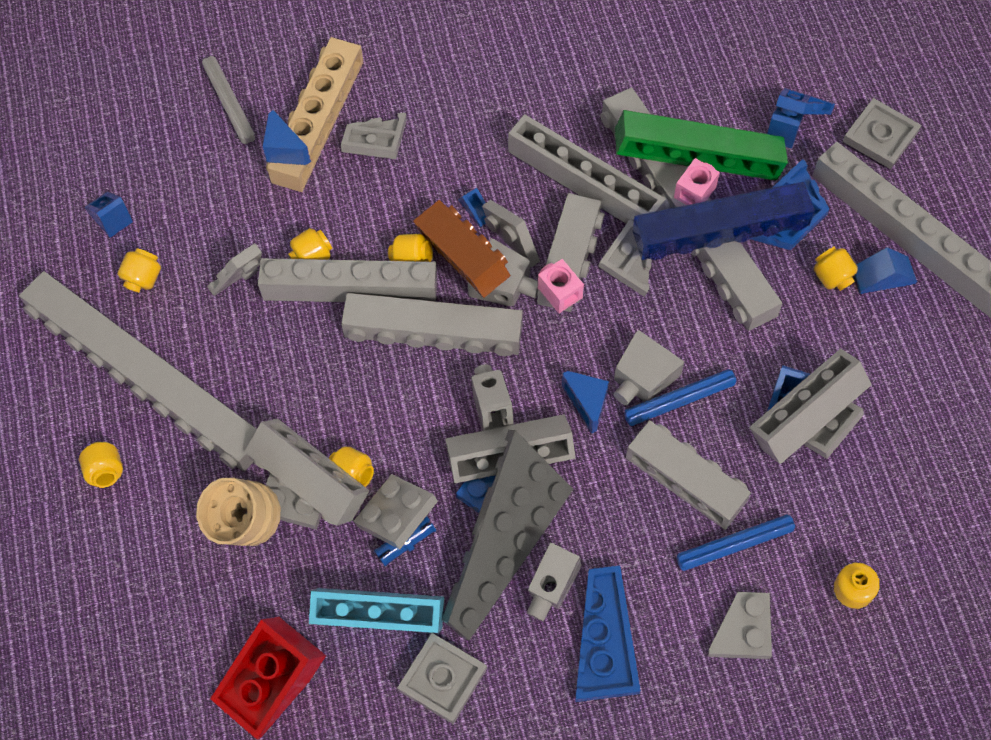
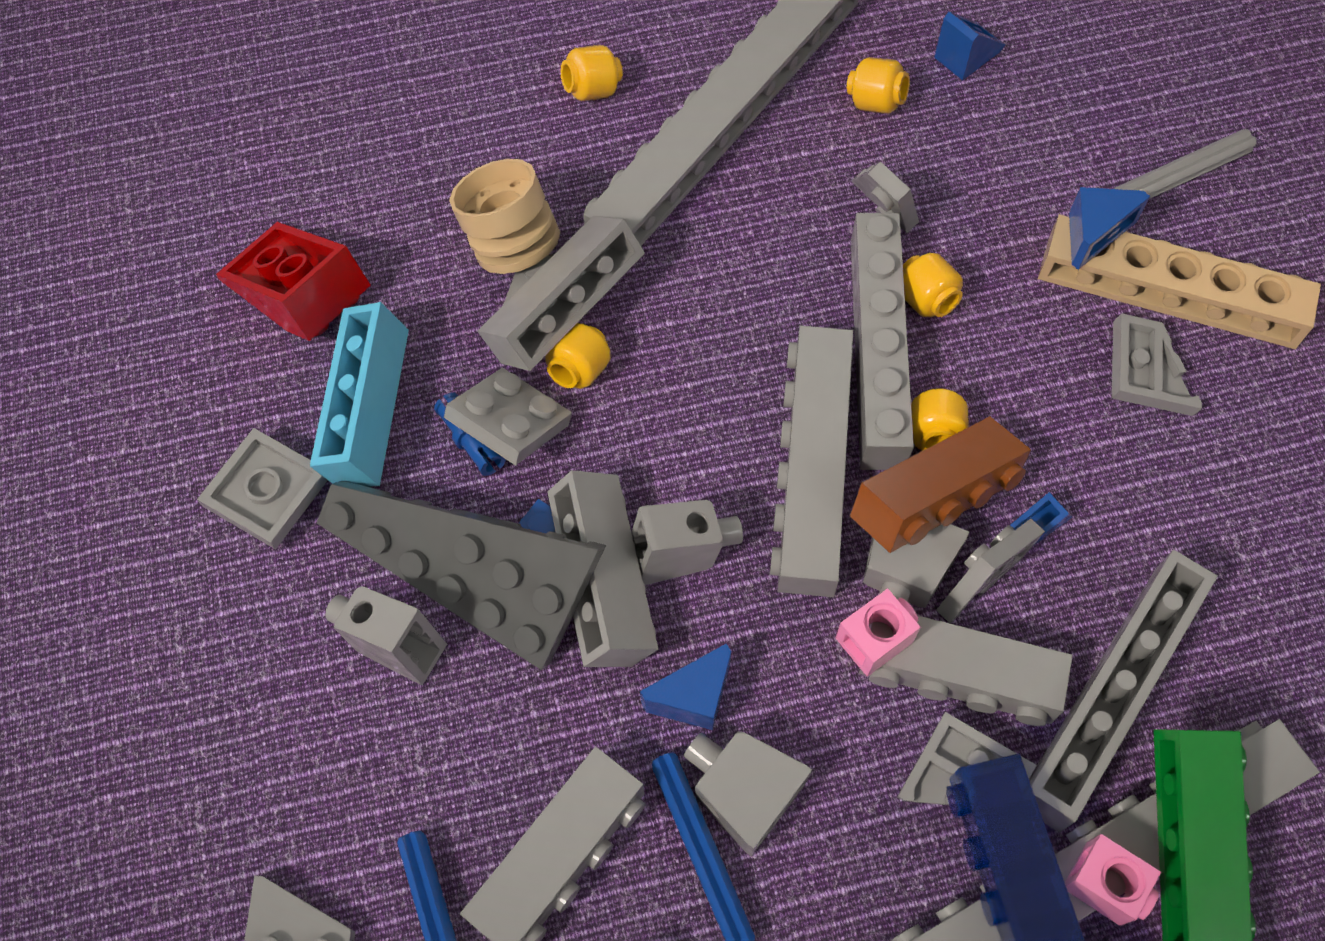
camera: 90 degrees right, 0 degrees up
blue wing [575,565,641,702] -> none

